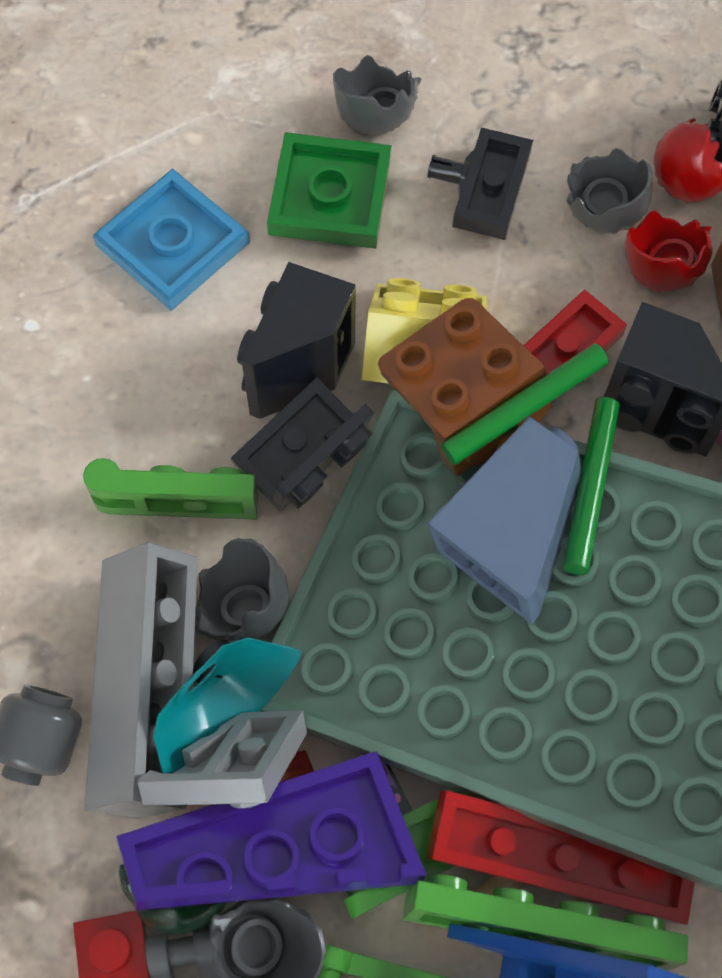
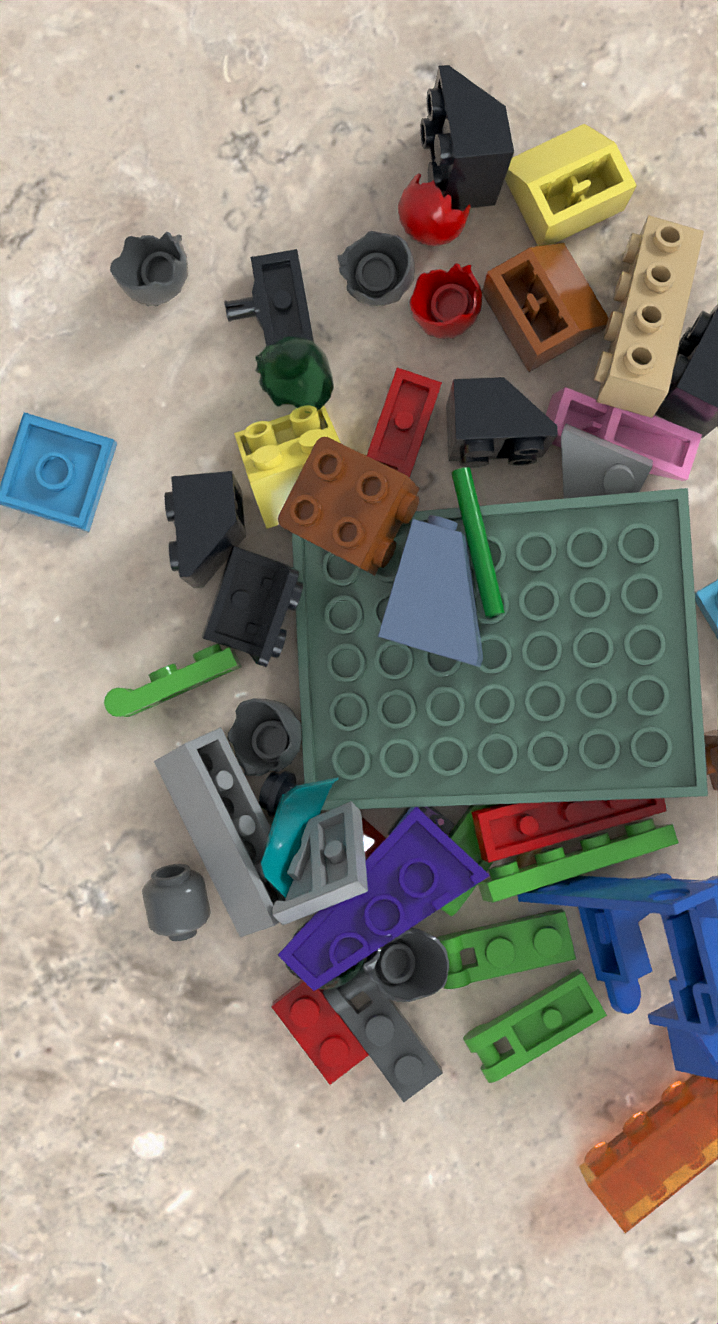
camera: 25 degrees left, 20 degrees up
green plate [267,132,392,249] -> none
green bar [441,343,609,465] -> none
none -> clear green hair [255,336,334,413]

